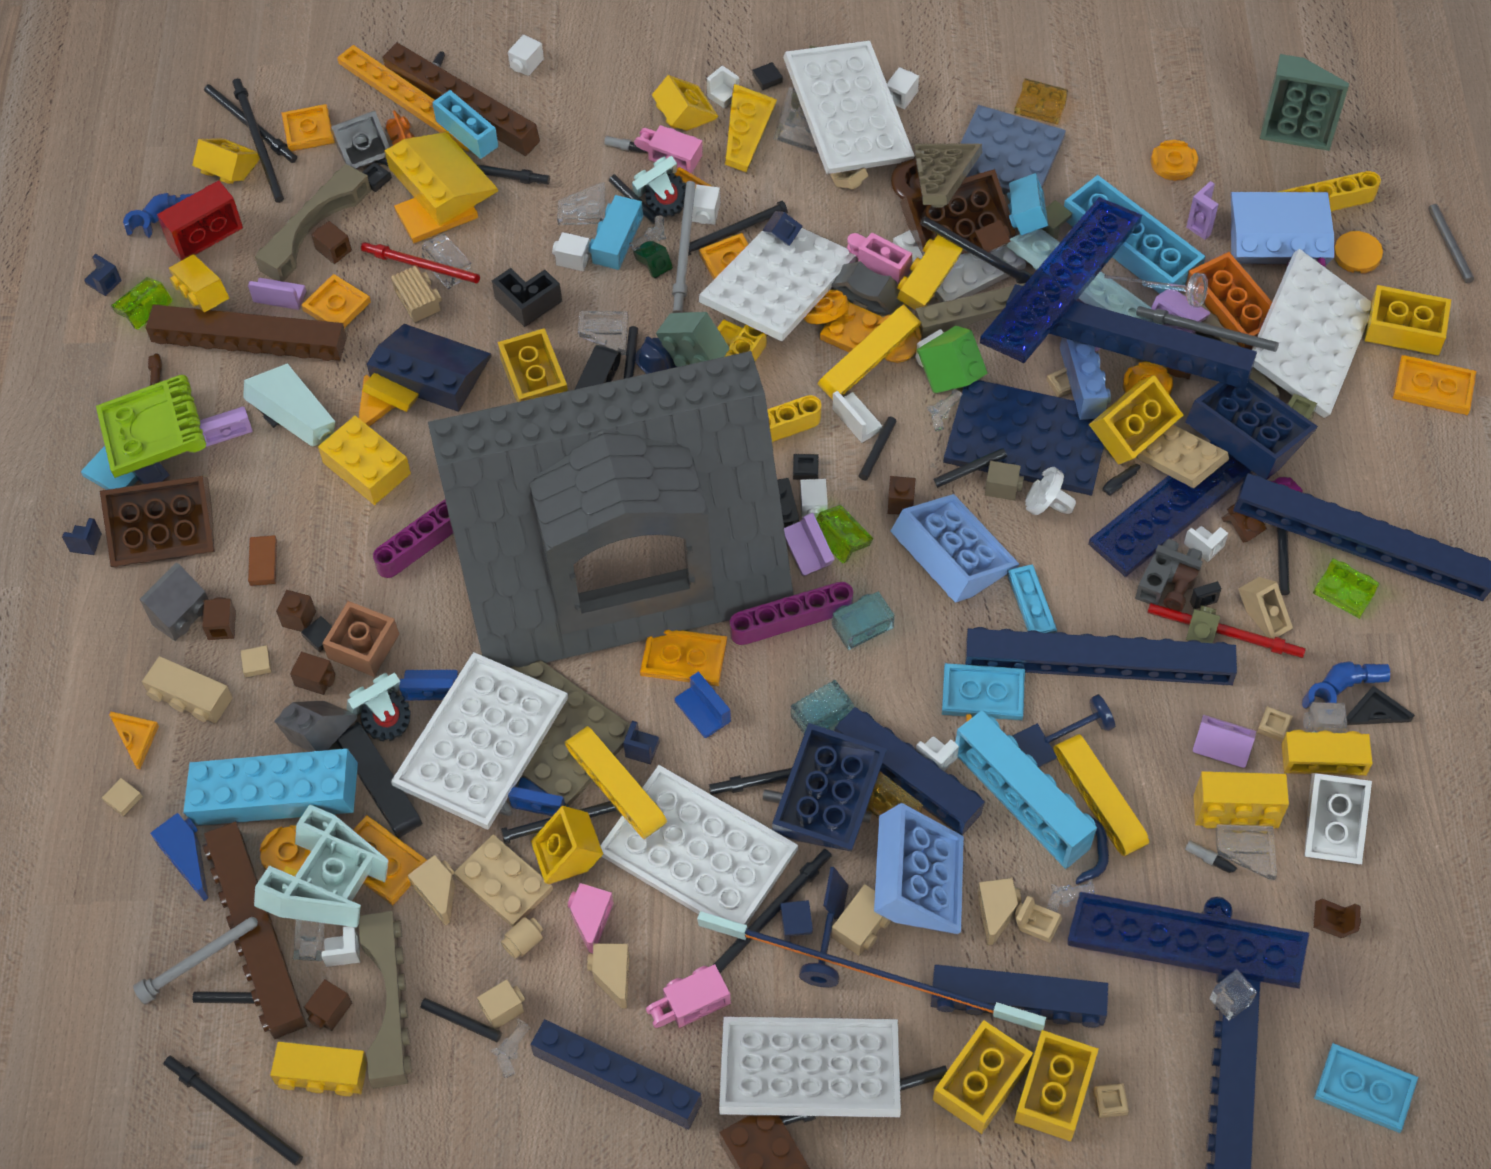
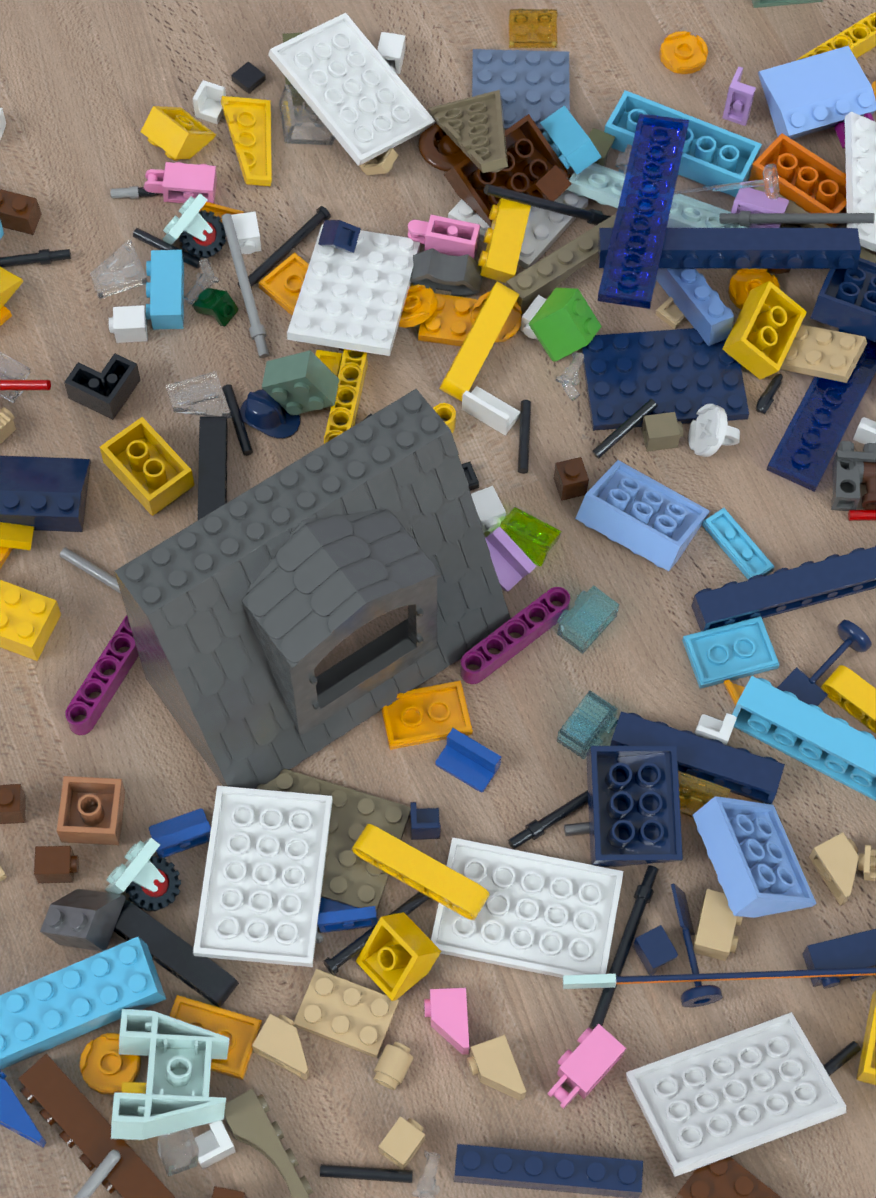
camera: 25 degrees left, 5 degrees up
black tile [301,616,332,653] -> none

